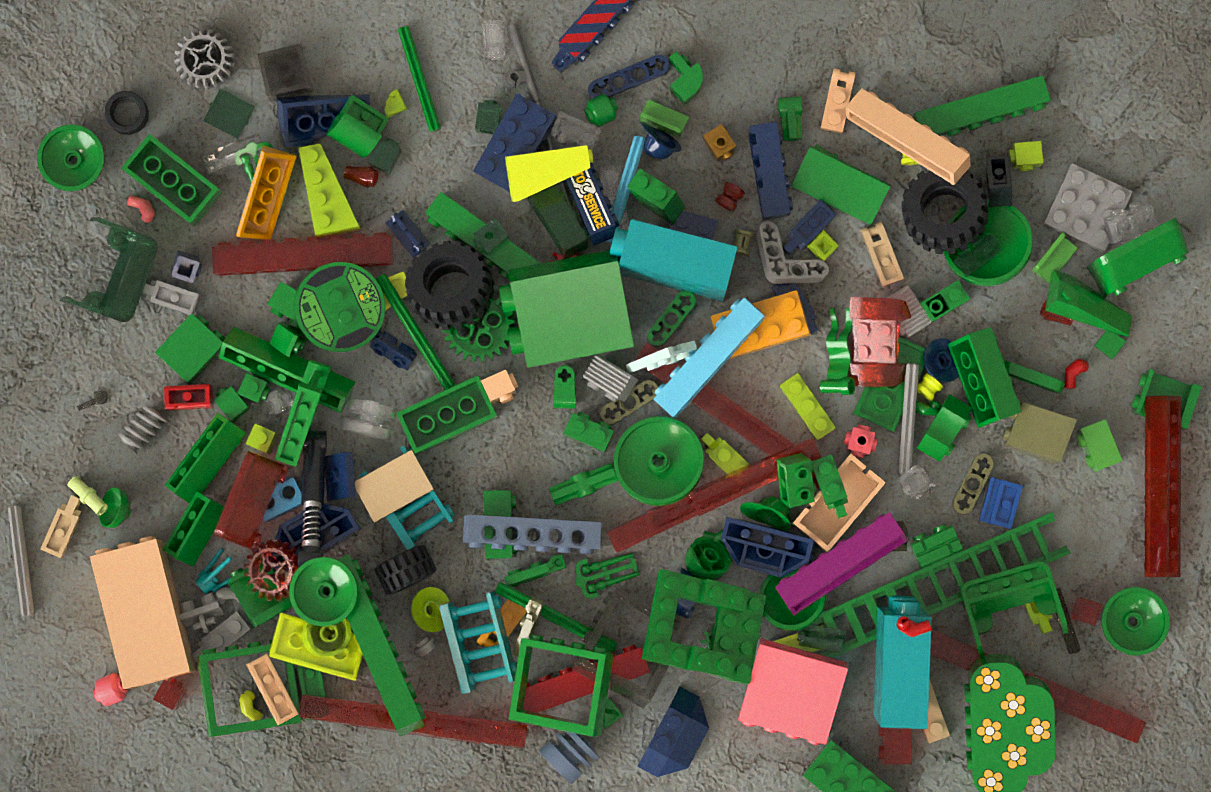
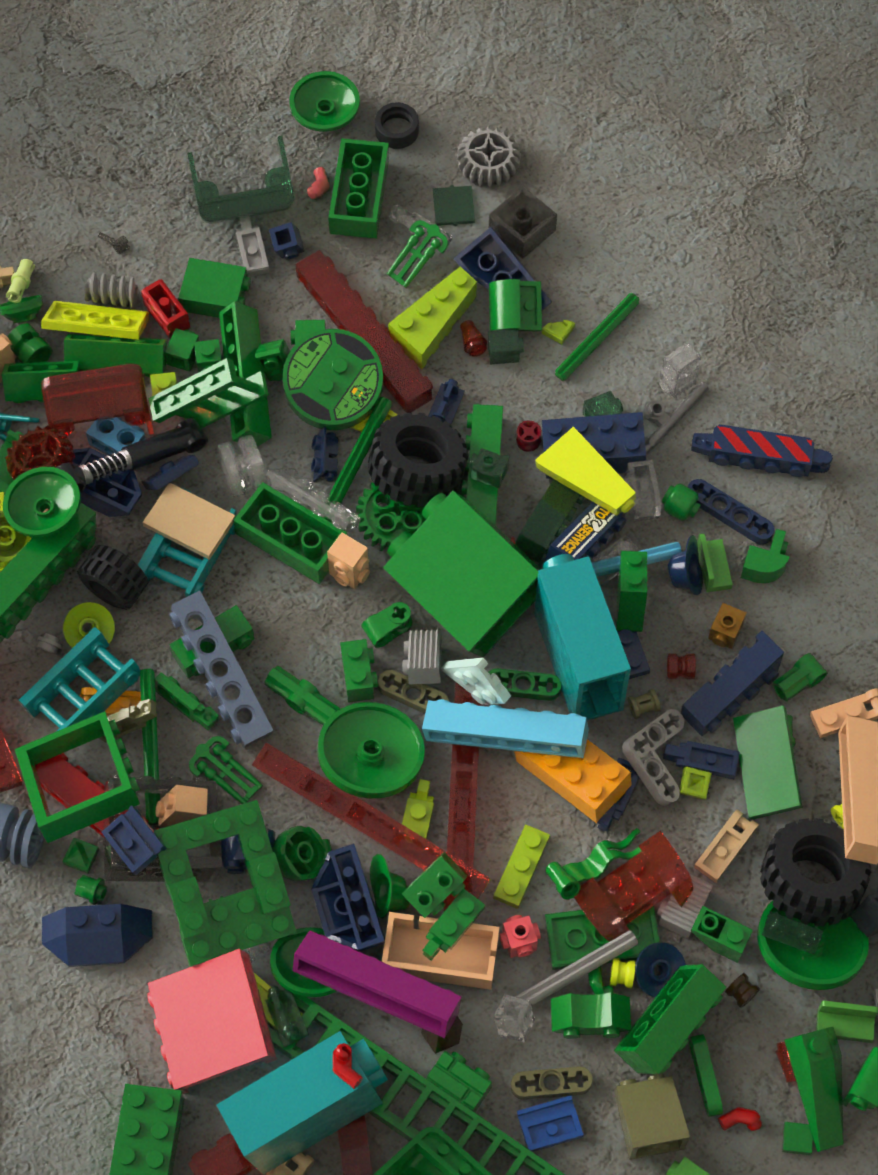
camera: 55 degrees right, 20 degrees down
light orange slope [236,145,296,240] -> none
none -> green wheel [8,323,52,363]
none -> neon yellow tile [41,301,149,340]
none -> green hose [74,875,107,905]
none -> dark blue plate [101,805,167,875]
none -> light nougat brick [155,785,208,827]
none -> clear wing [265,468,361,530]
none -> dark red wheel [516,420,542,452]
none -> dark brown wheel [725,973,760,1008]

